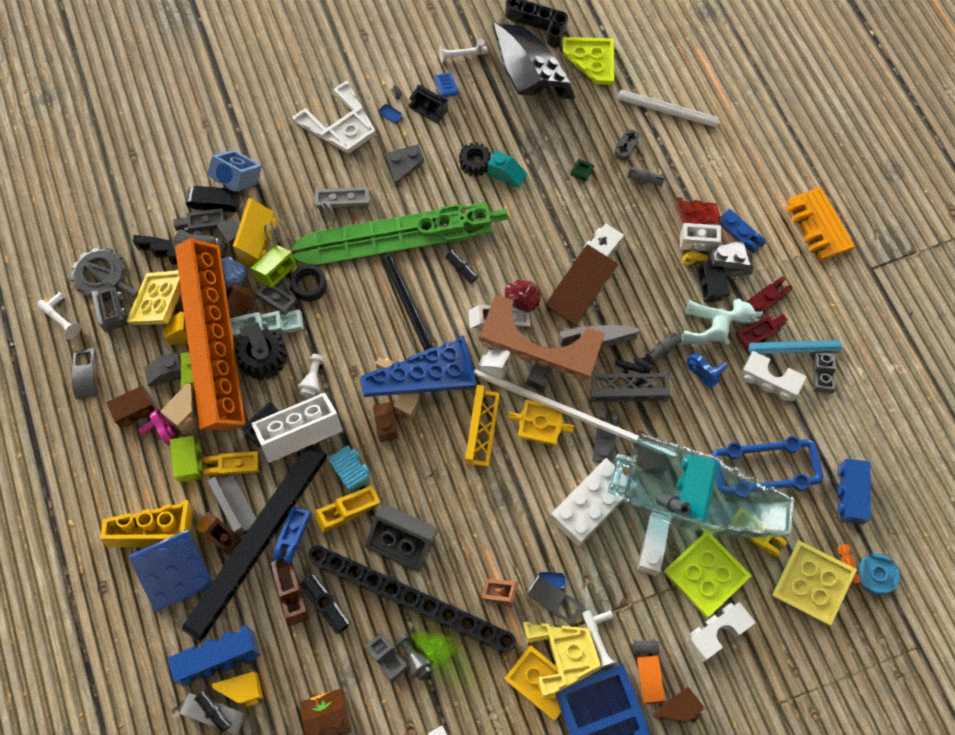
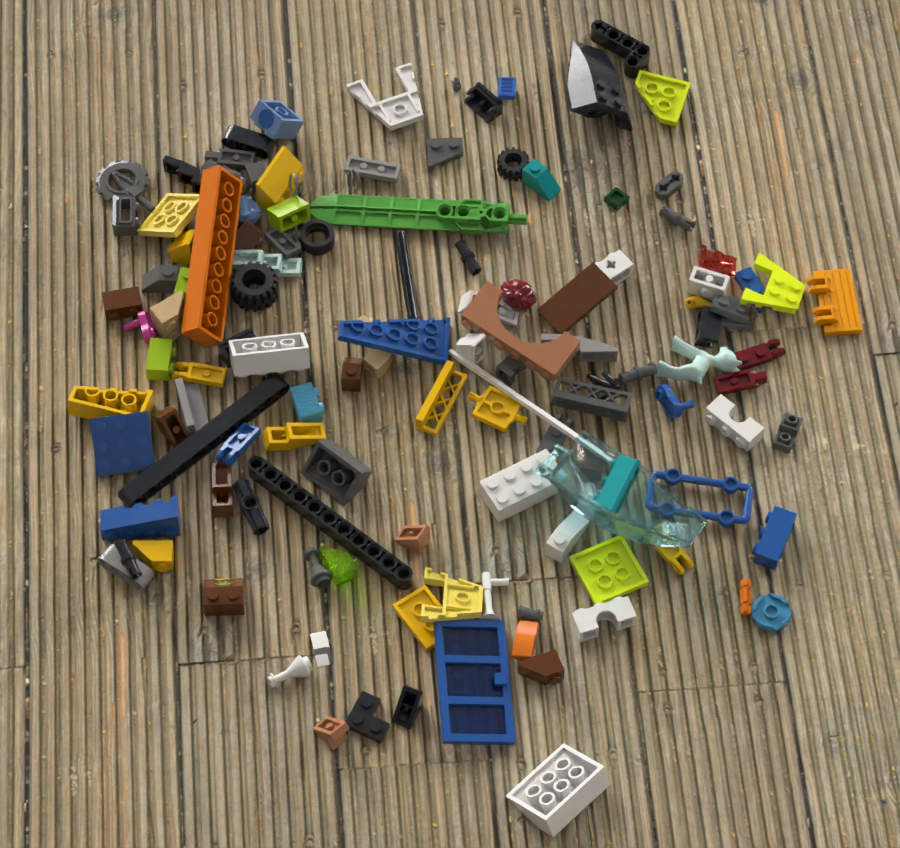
camera: 15 degrees right, 10 degrees down
white piece [37,292,81,339] -> none
dark grey piece [72,348,97,399] -> none
dark grey leg [239,322,269,359] -> none
white piece [298,354,324,398] -> none
dark grey slope [365,632,409,682] -> none
blue piece [379,104,402,123] -> none
white piece [439,39,487,64] -> none
dark grey piece [526,575,584,624] -> none
blue piece [538,572,565,589] -> none
white axle [618,90,719,127] -> none
dark grey pin [656,493,691,516] -> none
medium azure axle [748,340,842,354] -> none
light yellow plate [771,540,857,626] -> none
none -> neon yellow wing [739,253,806,314]

